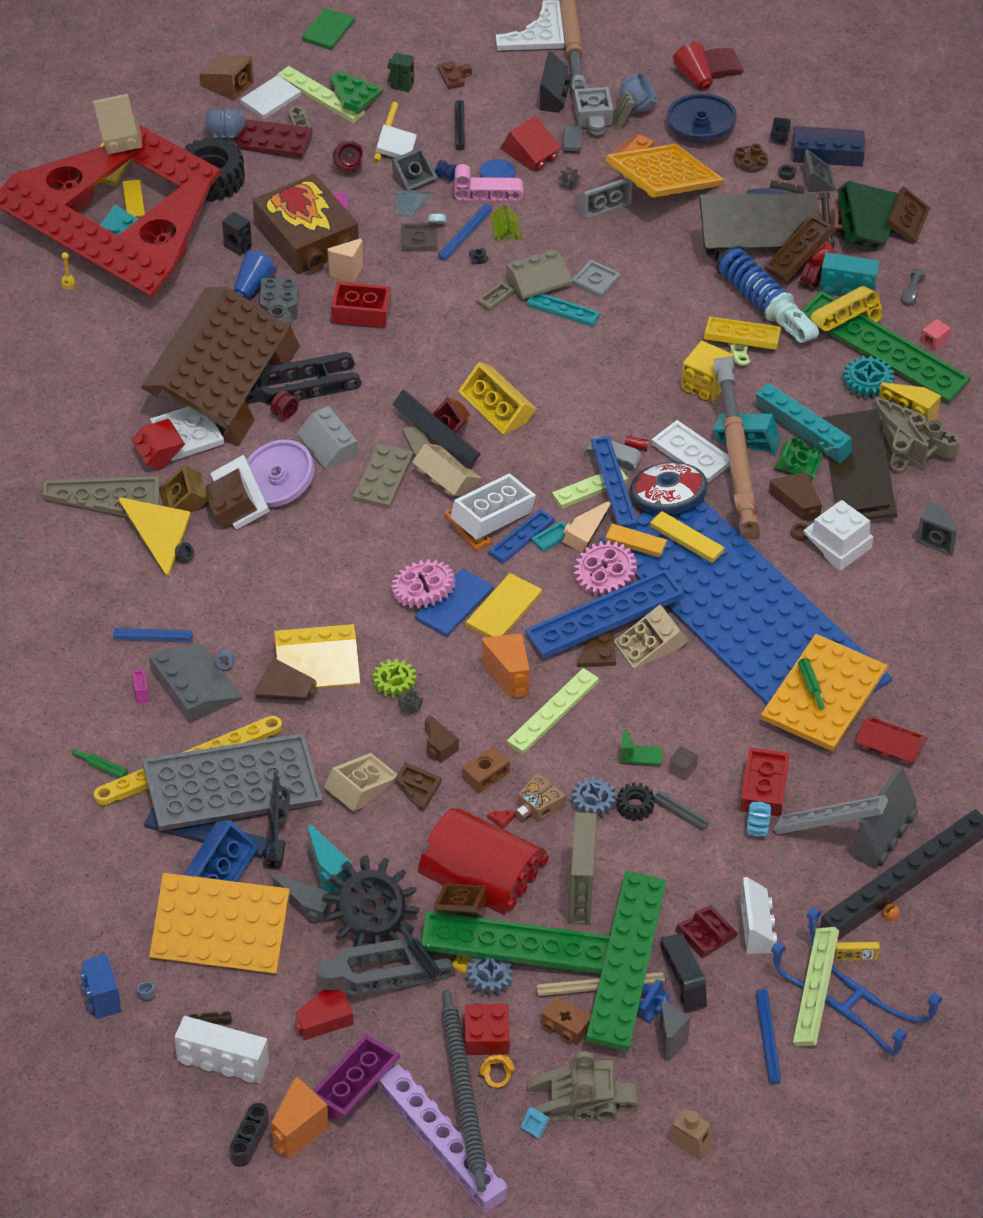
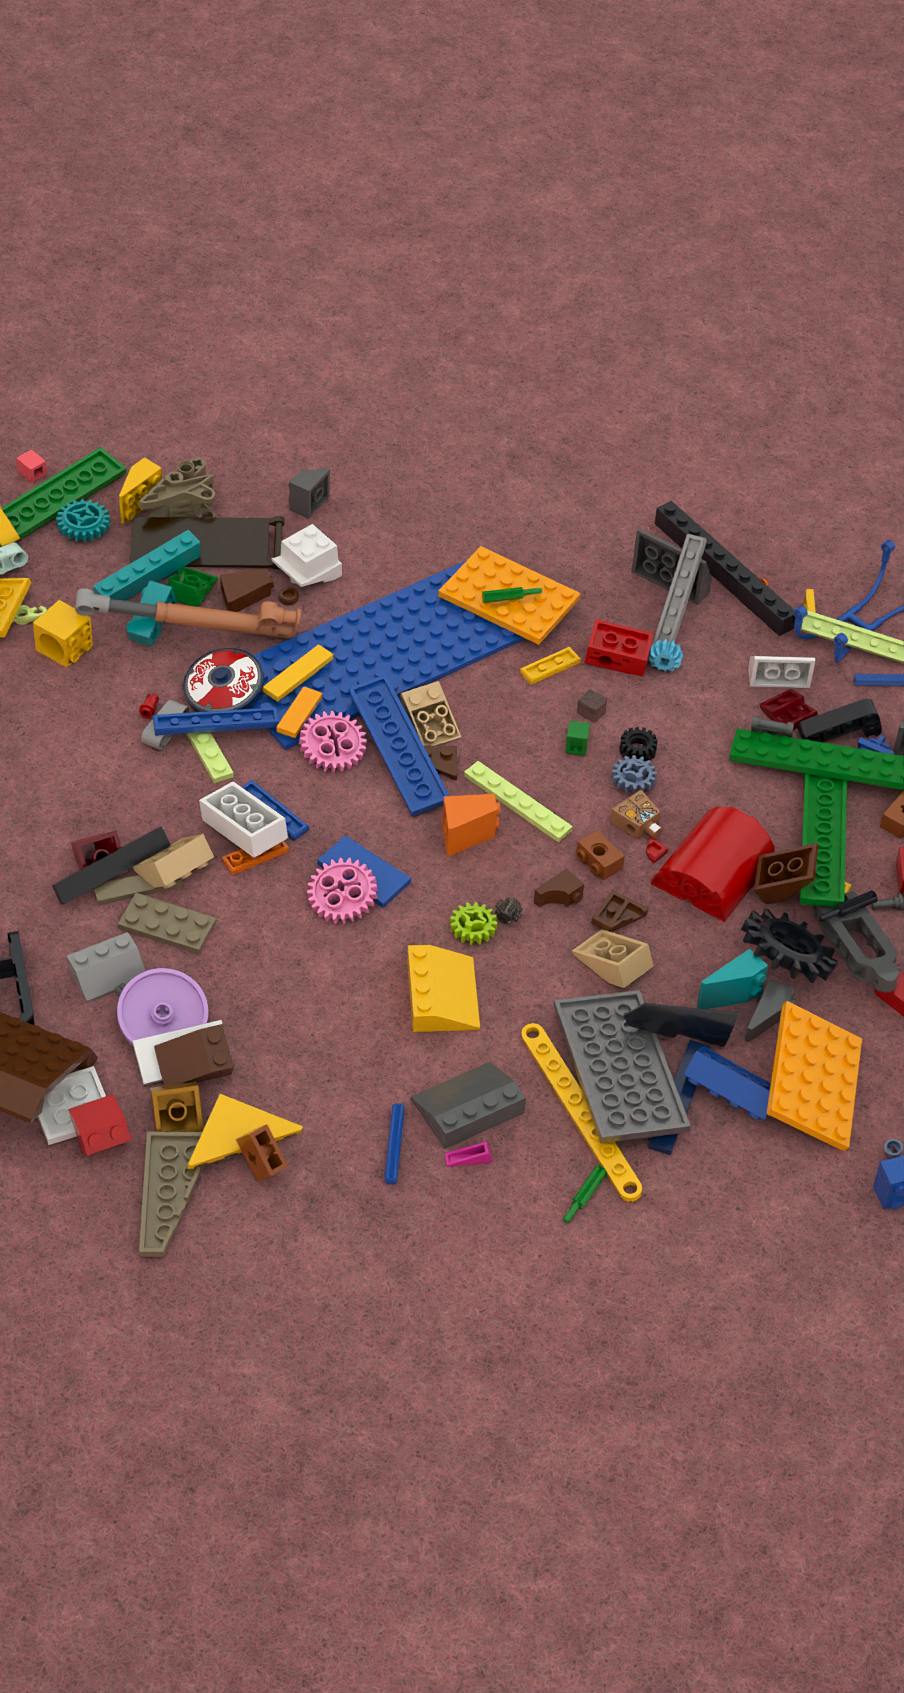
camera: 90 degrees left, 0 degrees up
black tile [175,542,194,562] -> none
sand blue bush [215,649,235,670] -> none
reddish brown slope [254,657,318,701] -> none
dark red wheel [270,390,299,421] -> none
yellow slope [458,362,537,435] -> none
yellow tile [466,573,543,637] -> none
sand blue gear [466,957,513,996] -> none
teal tile [531,521,566,553] -> none
tan axle [536,972,665,996] -> none
light nougat slope [562,501,611,552] -> none
dark tan window [569,812,597,925] -> none
white plate [651,420,730,484] -> none
dark grey axle [655,791,709,829] -> none
red slope [856,717,928,765] -> none
none -> dark orange brick [236,1124,288,1181]
none -> yellow tile [520,647,581,685]
none -> dark grey plate [751,715,794,737]

